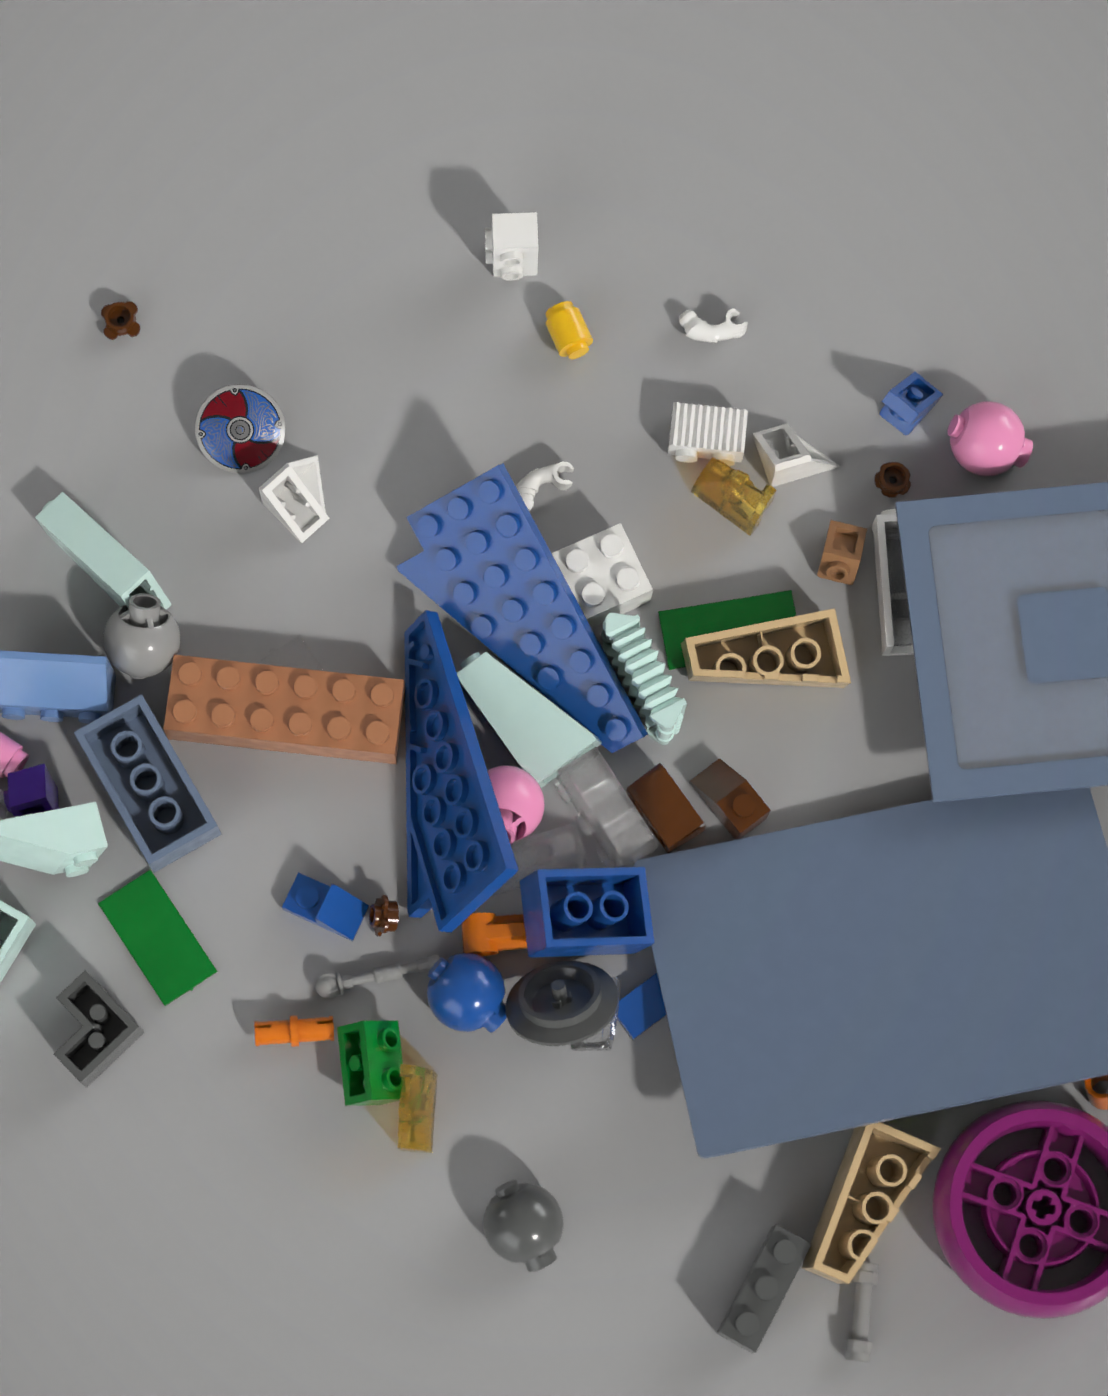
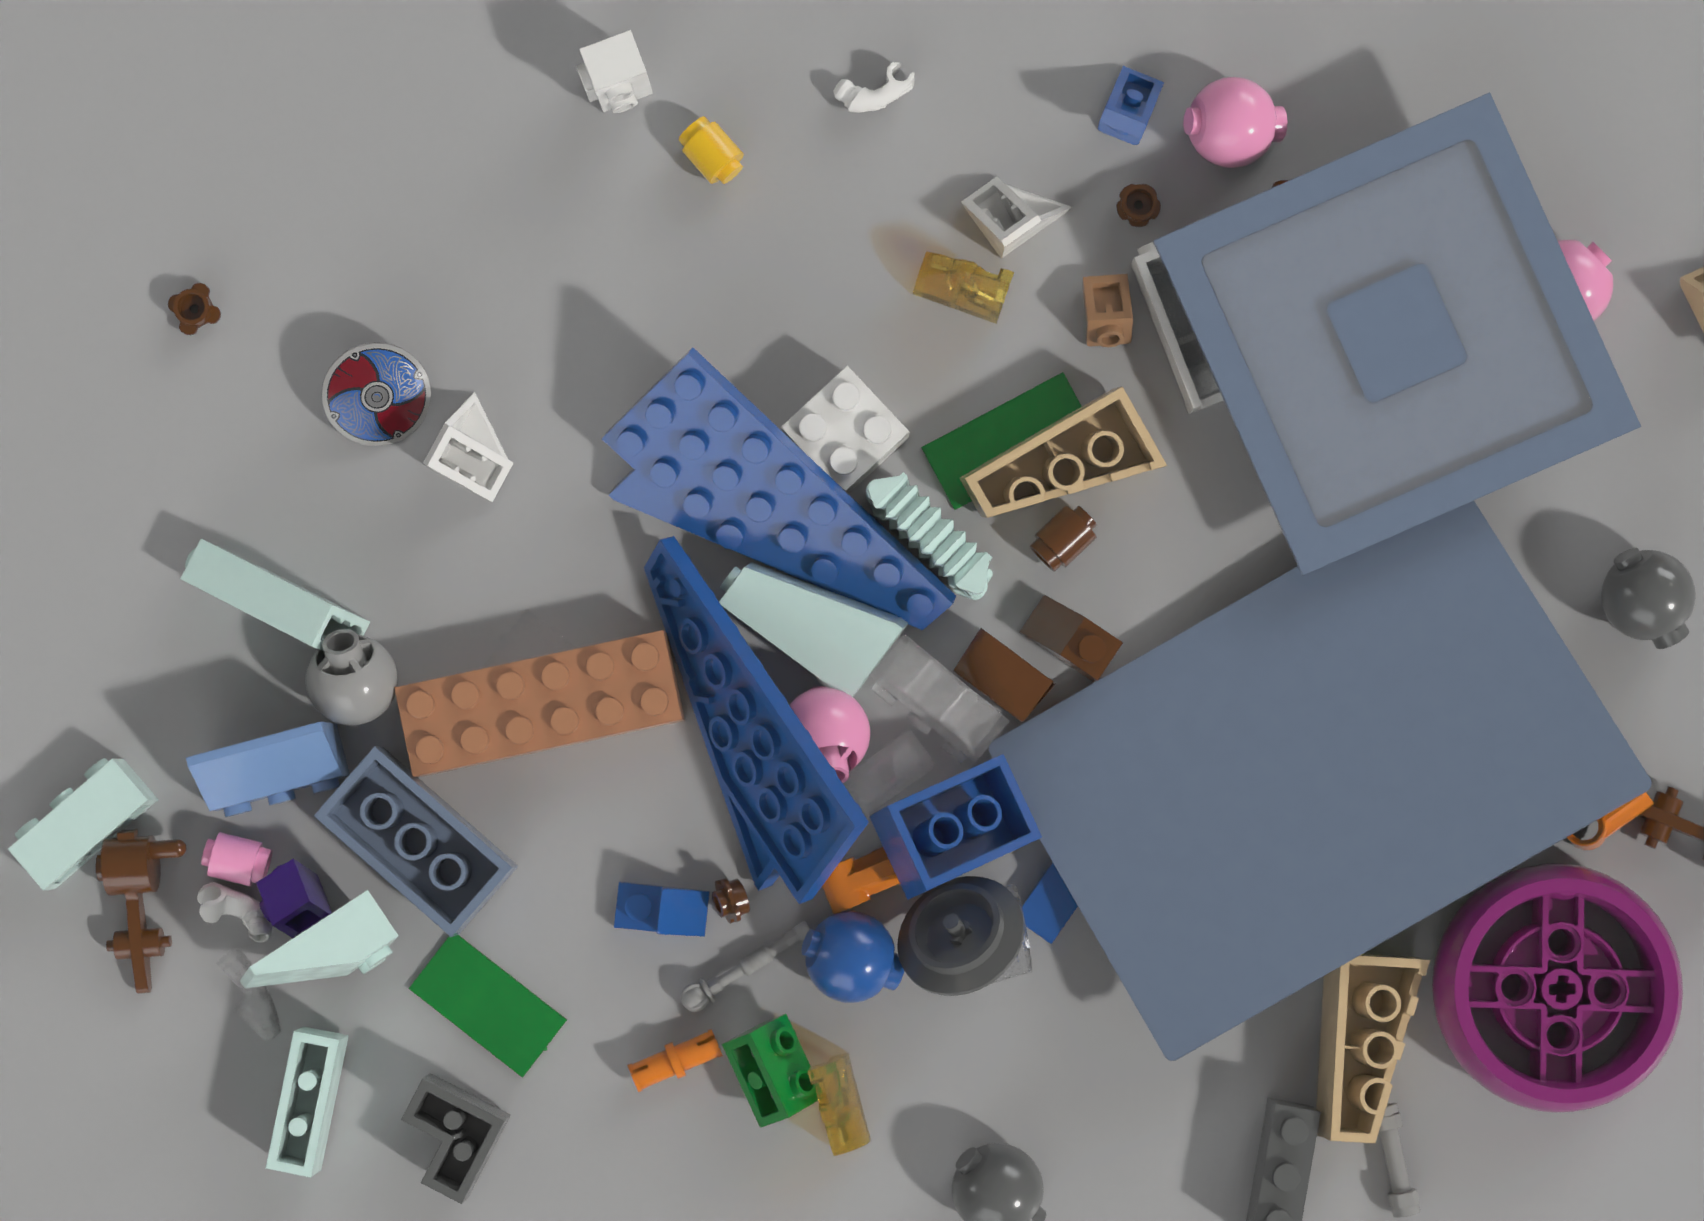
camera: 10 degrees left, 10 degrees up
white piece [516,461,574,511] -> none
white brick [667,402,748,467] -> none
none -> reddish brown brick [1030,505,1097,572]

